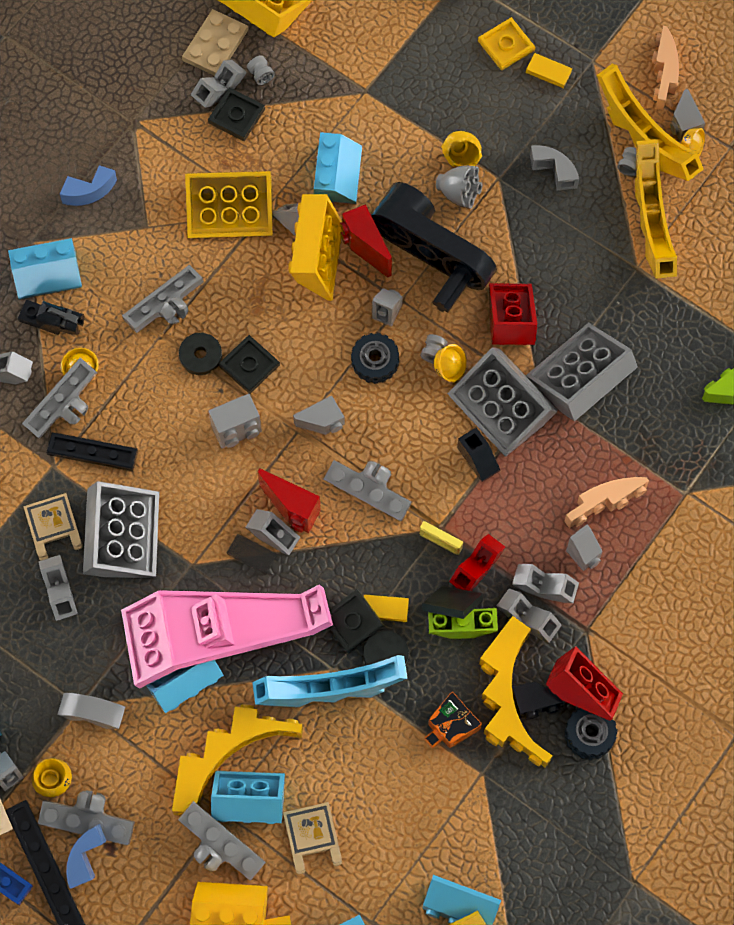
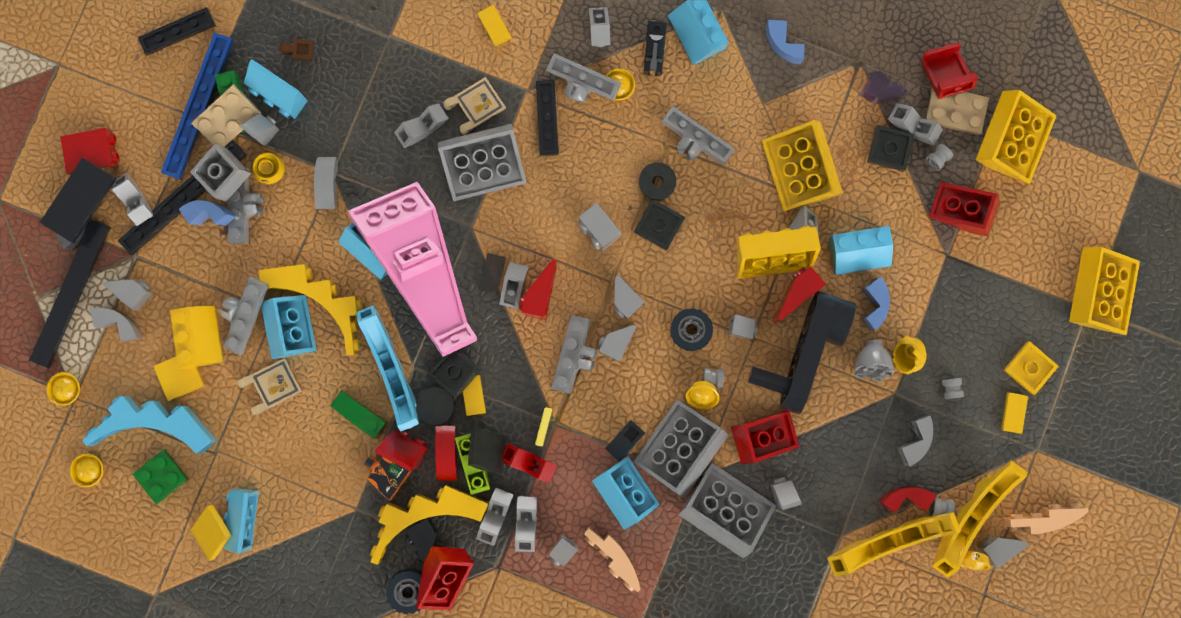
camera: 75 degrees right, 15 degrees up
none -> light grey brick [190,144,251,201]
none -> green slope [330,390,389,439]
none -> red slope [375,430,429,471]
none -> red brick [435,426,458,481]
none -> medium azure slope [592,456,660,530]
none -> light grey slope [597,325,637,362]
none -> light grey slope [770,477,802,510]
none -> clear purple slope [859,71,907,104]
none -> medium blue brick [862,276,890,331]
none -> red brick [878,487,937,513]
none -> red panel [921,42,978,100]
none -> red slope [929,182,1000,237]
none -> light grey wheel [942,378,964,399]

